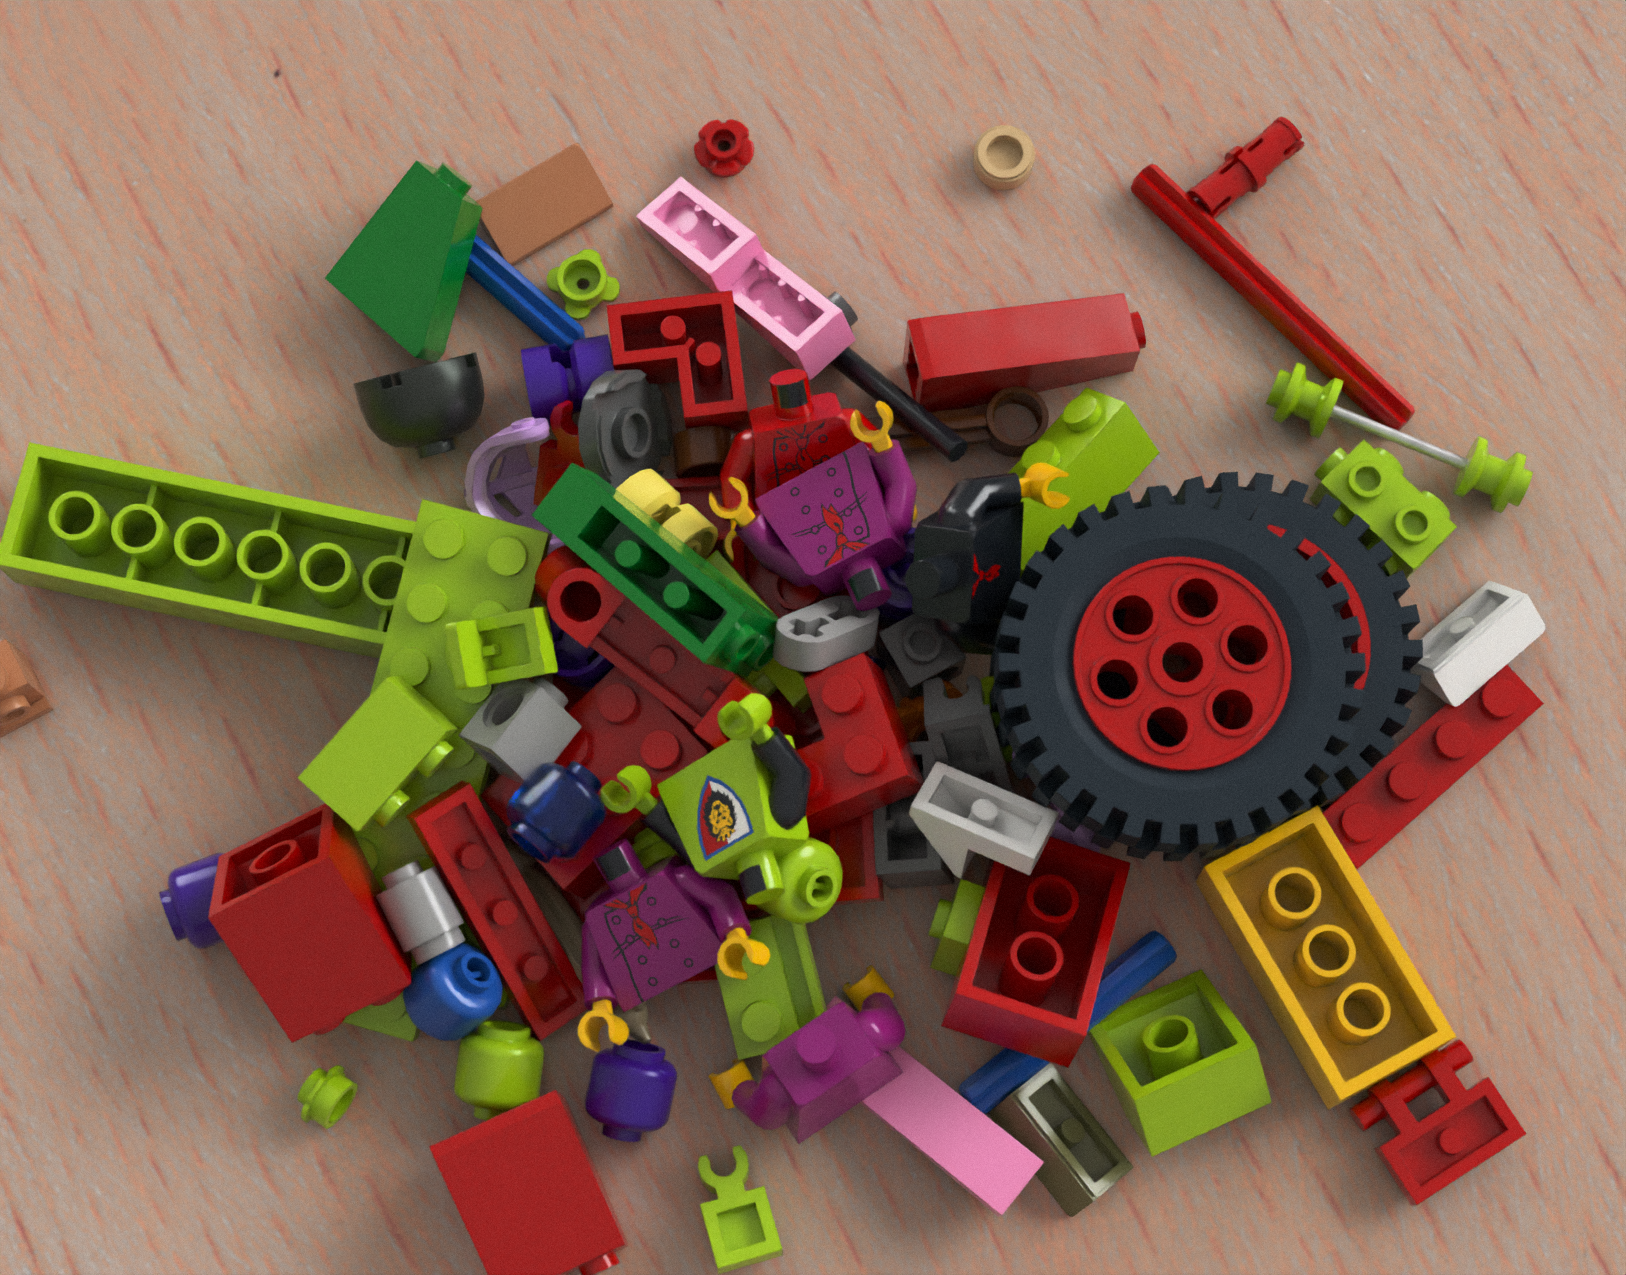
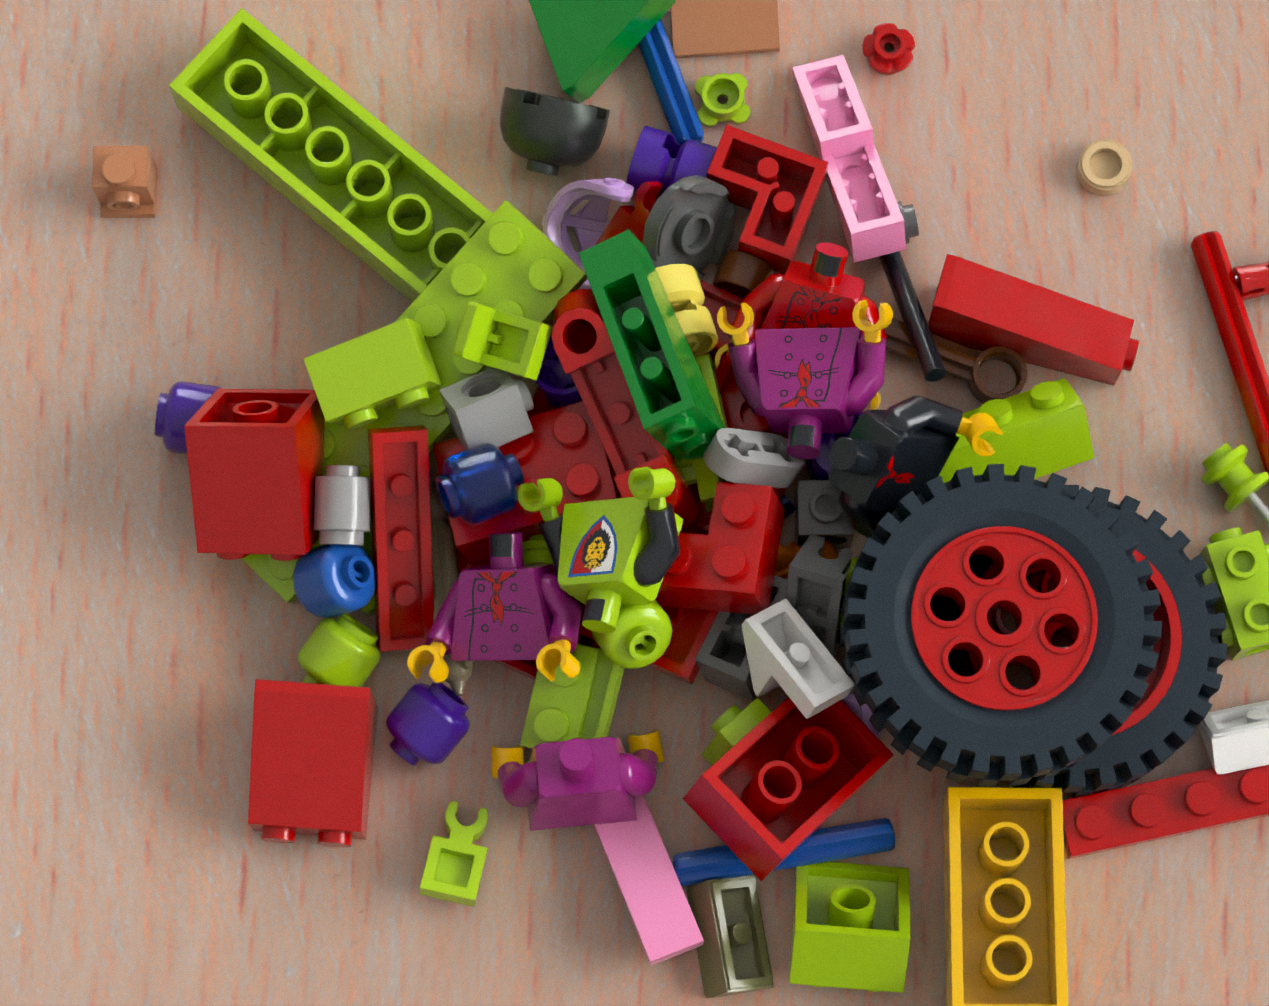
camera: 30 degrees right, 0 degrees up
lime plate [297,1065,358,1129] -> none

